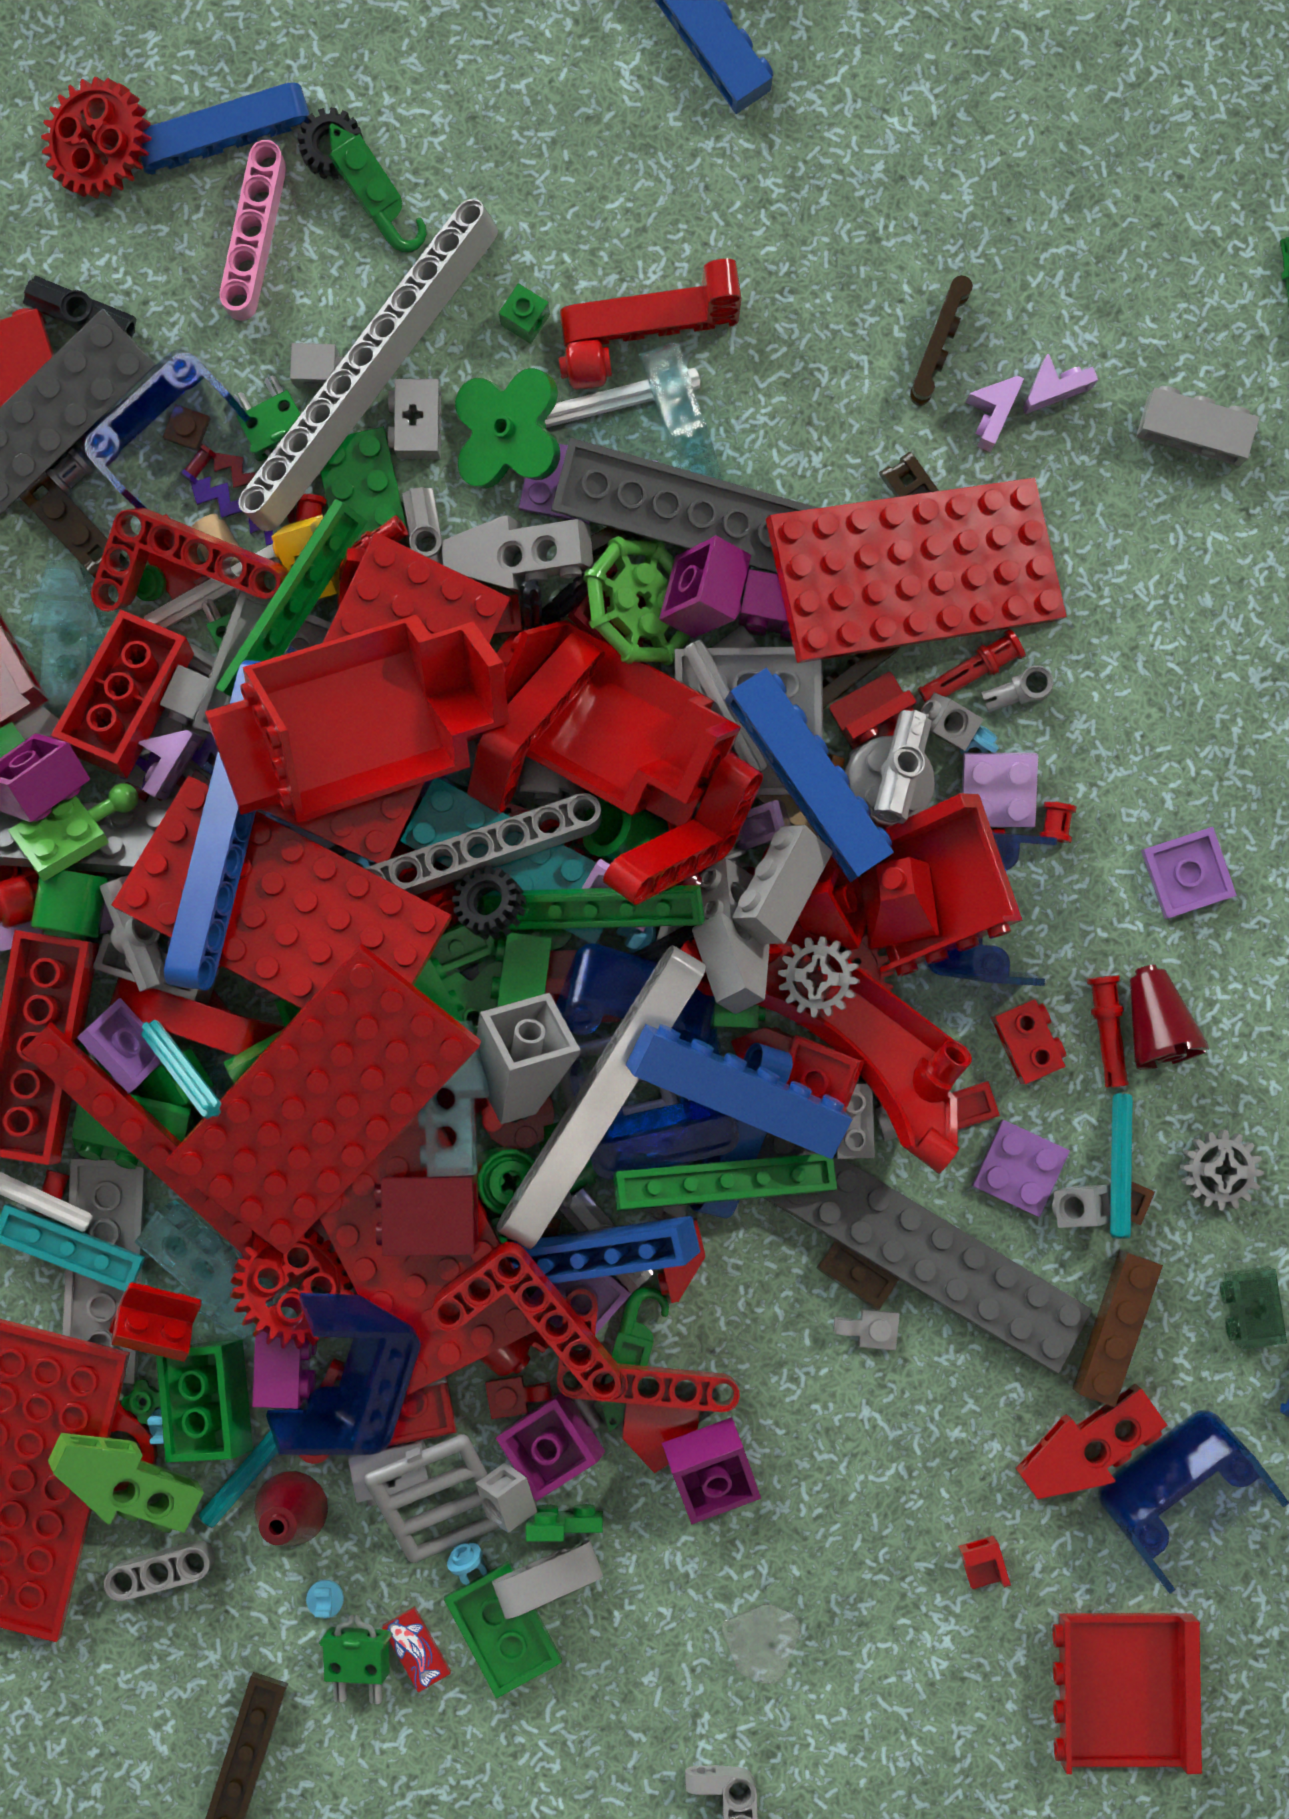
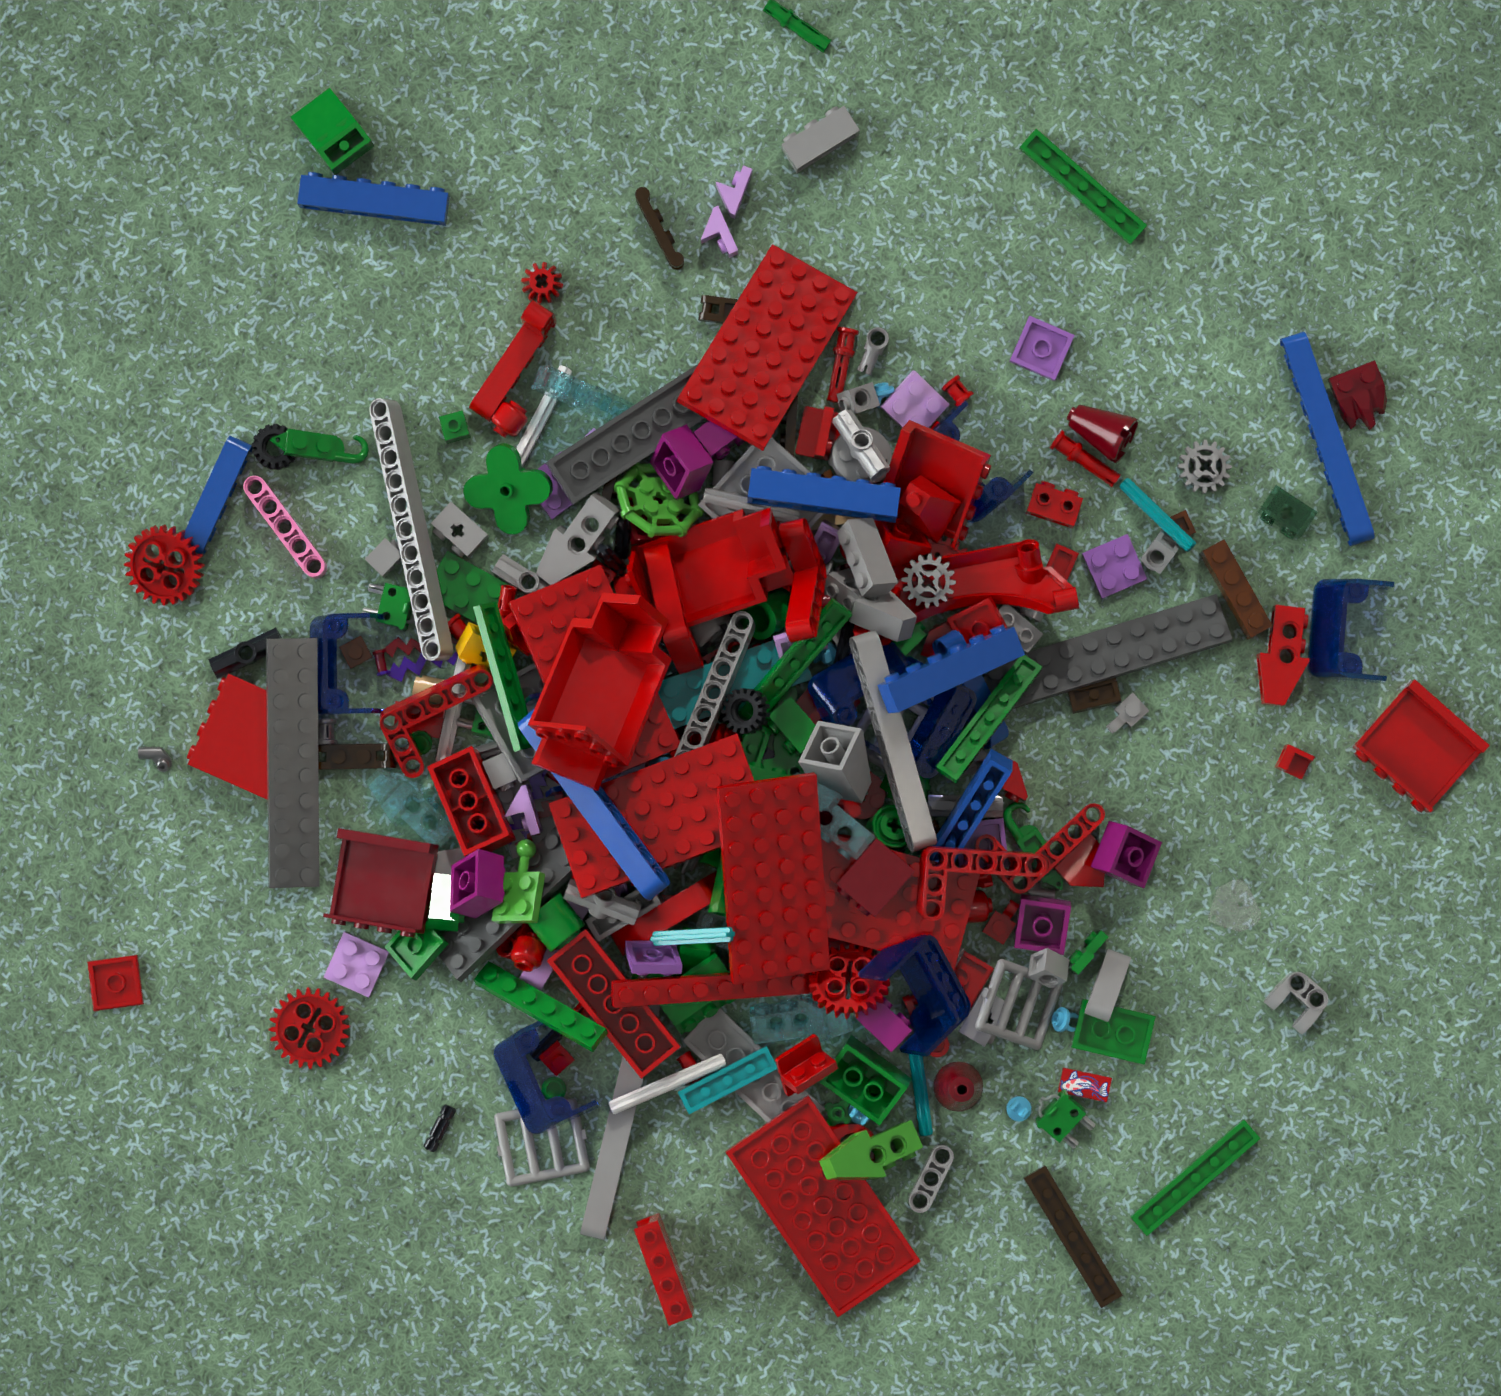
camera: 55 degrees left, 0 degrees up
none -> red gear [521,262,563,305]

